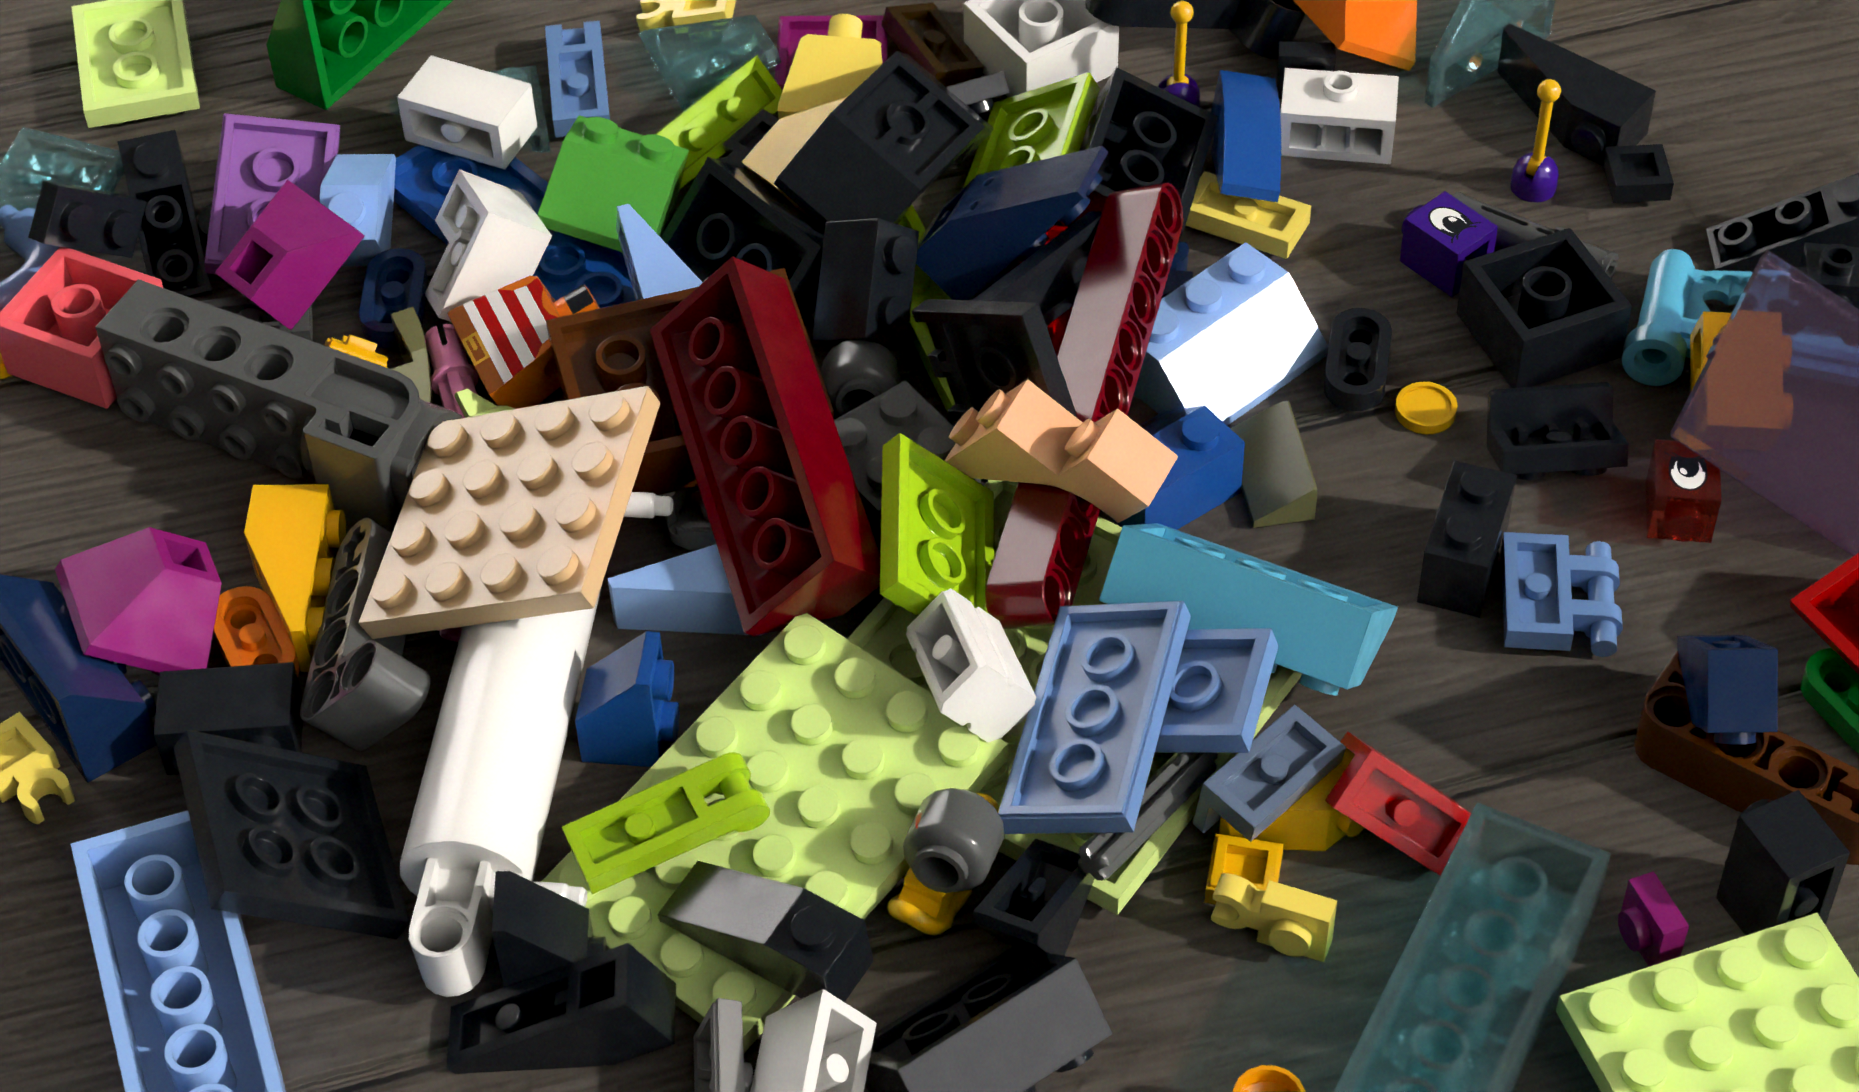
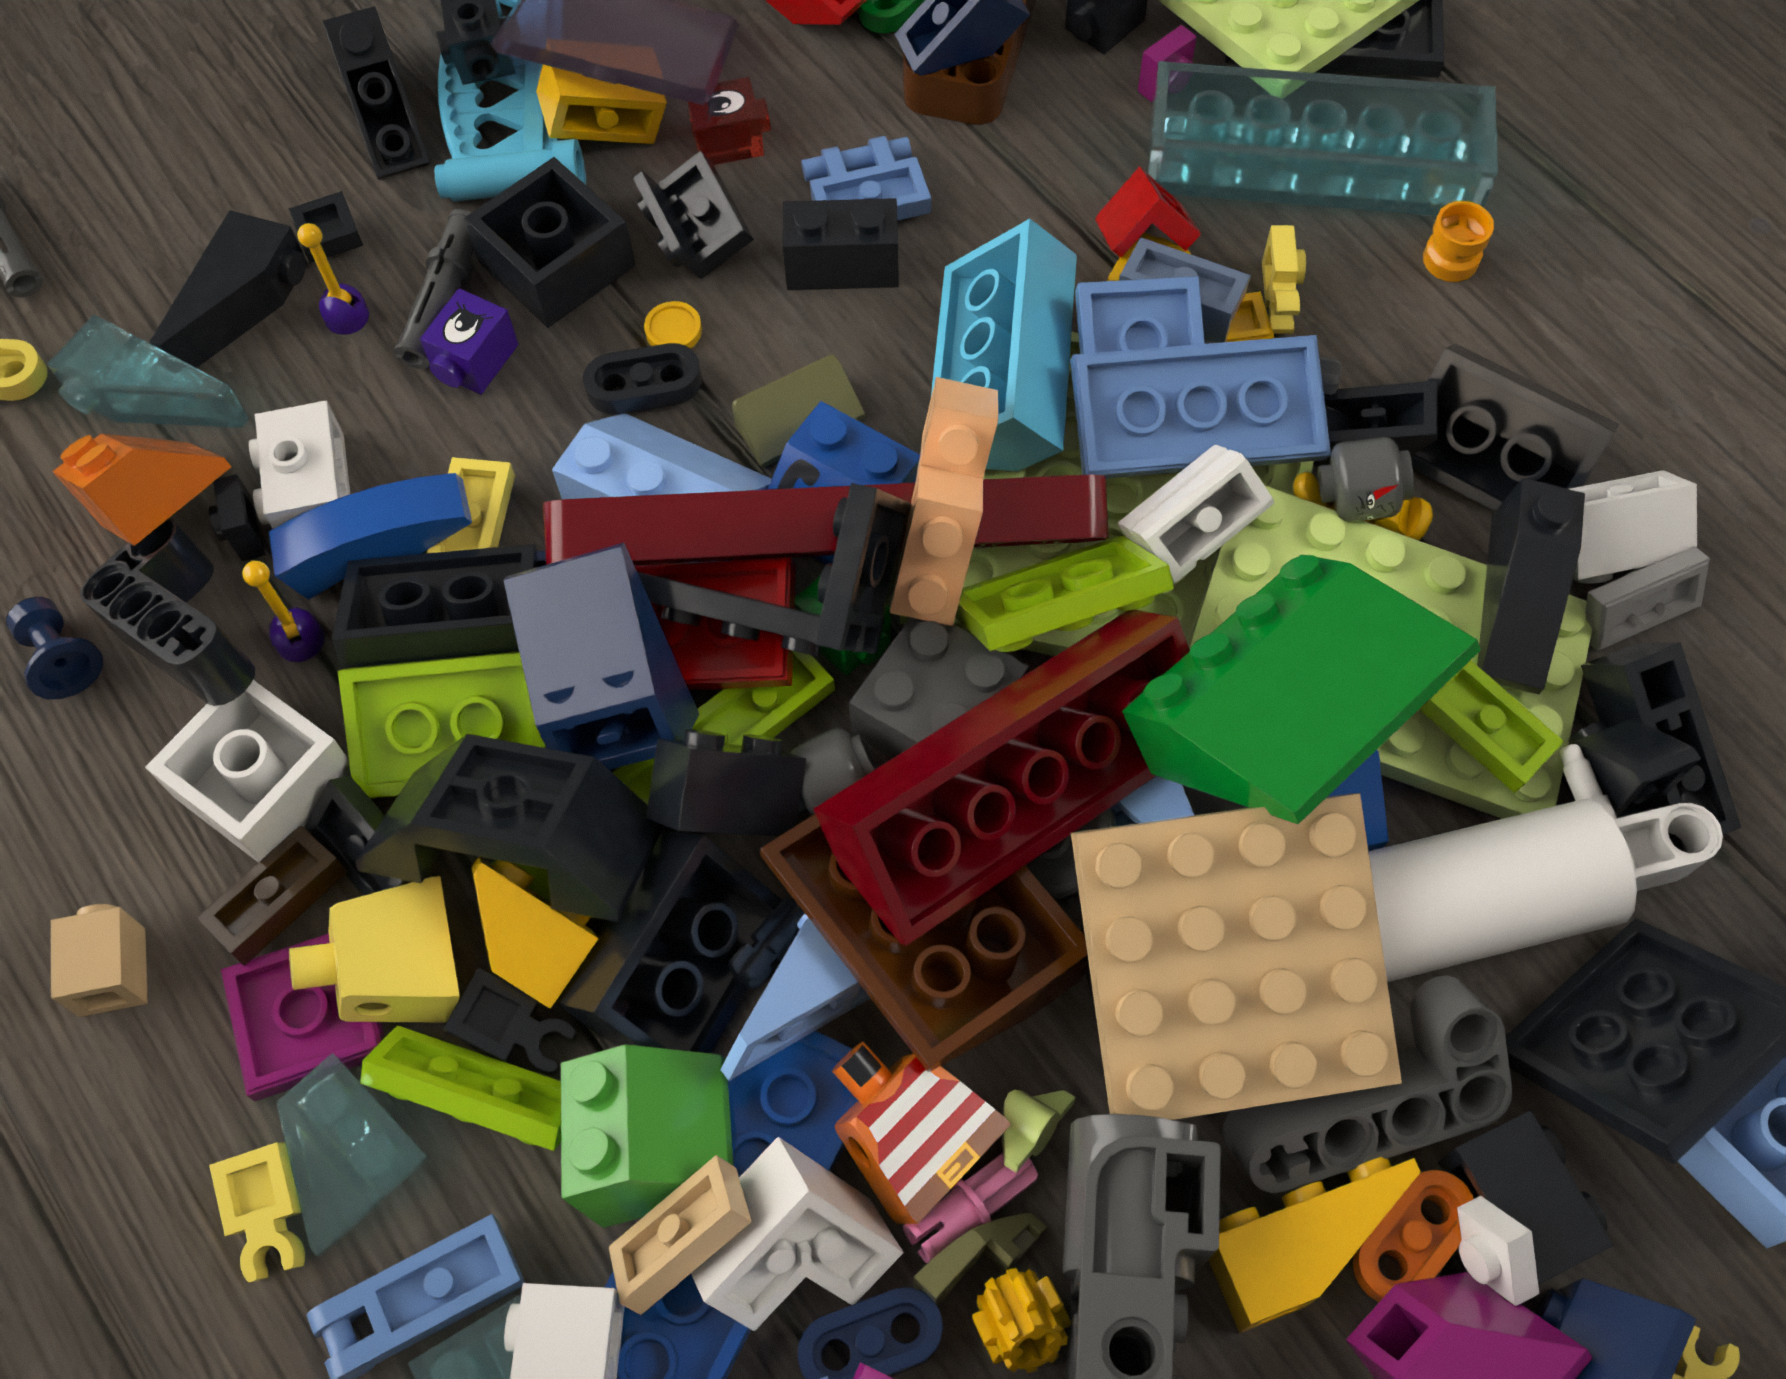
camera: 110 degrees left, 15 degrees up
none -> tan plate [609,1155,752,1315]
none -> green slope [1122,554,1481,824]
none -> white plate [1457,1196,1539,1306]

